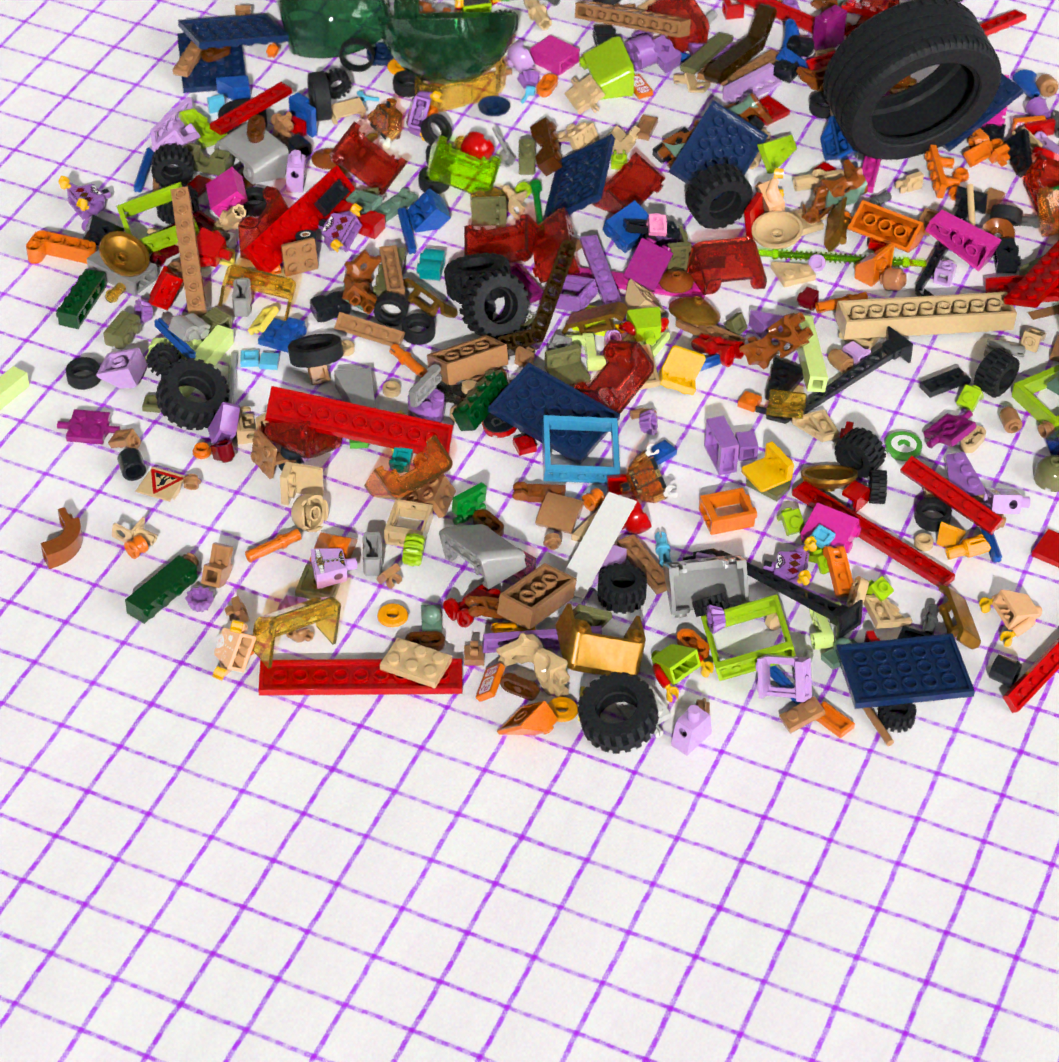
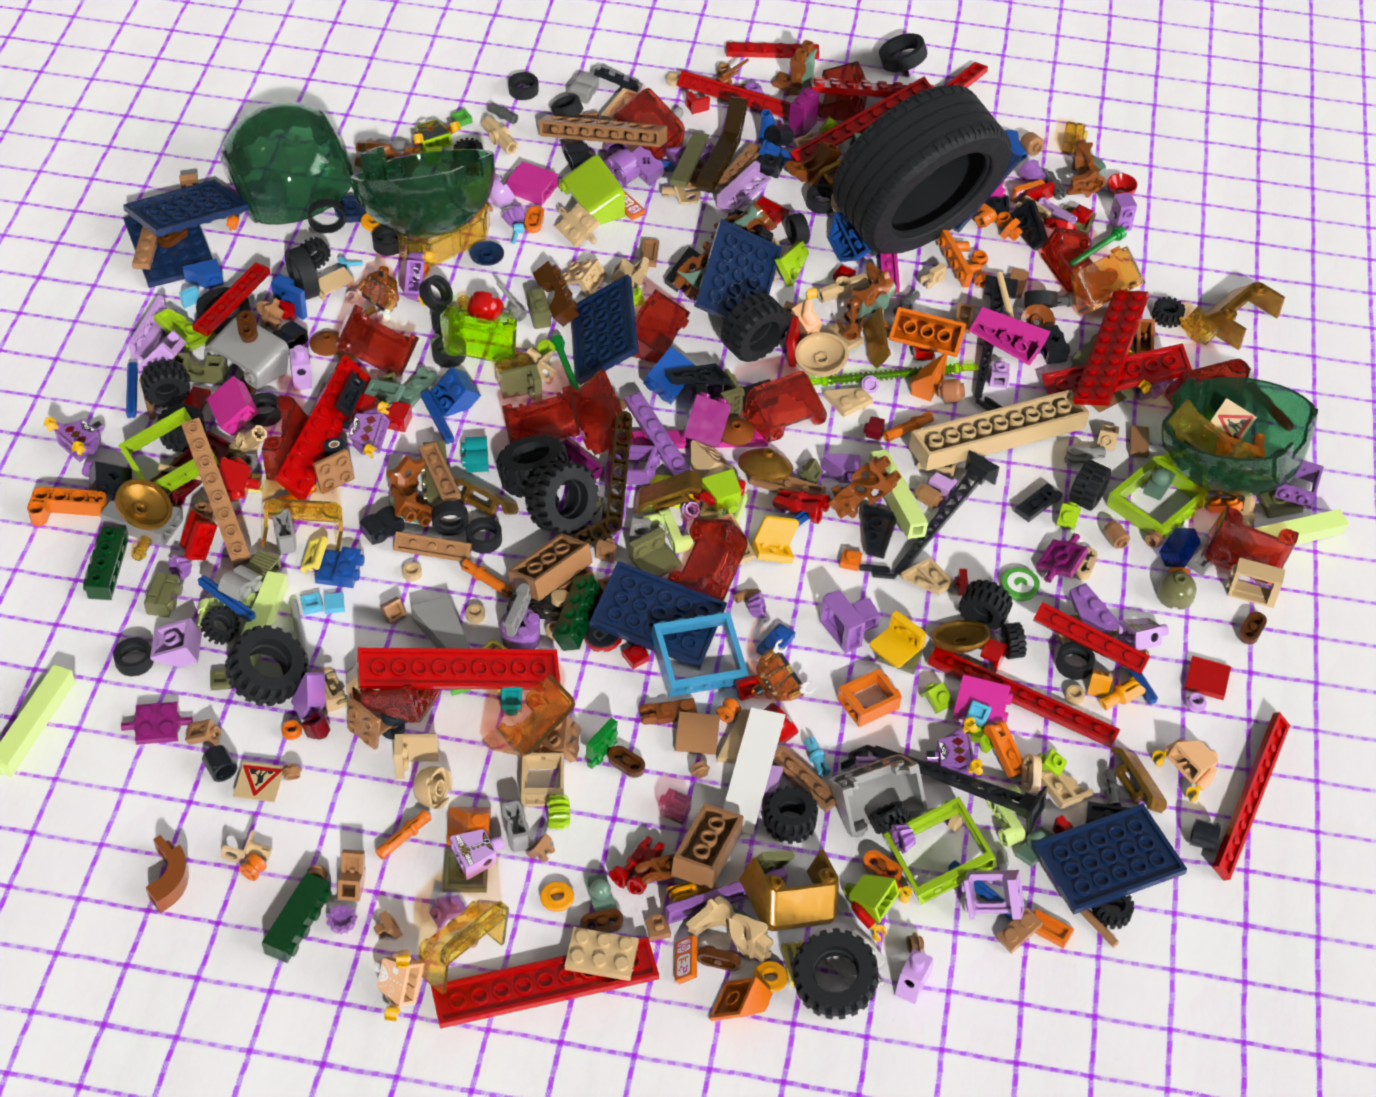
camera: 15 degrees left, 5 degrees up
black tyre [288,334,344,368] -> none
light grey windscreen [439,524,526,589] -> none
bright pink bracket [646,213,667,236] -> none
clear yellow bracket [766,389,807,419] -> none
orange tile [963,139,994,168] -> none
none -> black tyre [785,213,810,245]
none -> lavender plate [1186,693,1207,712]

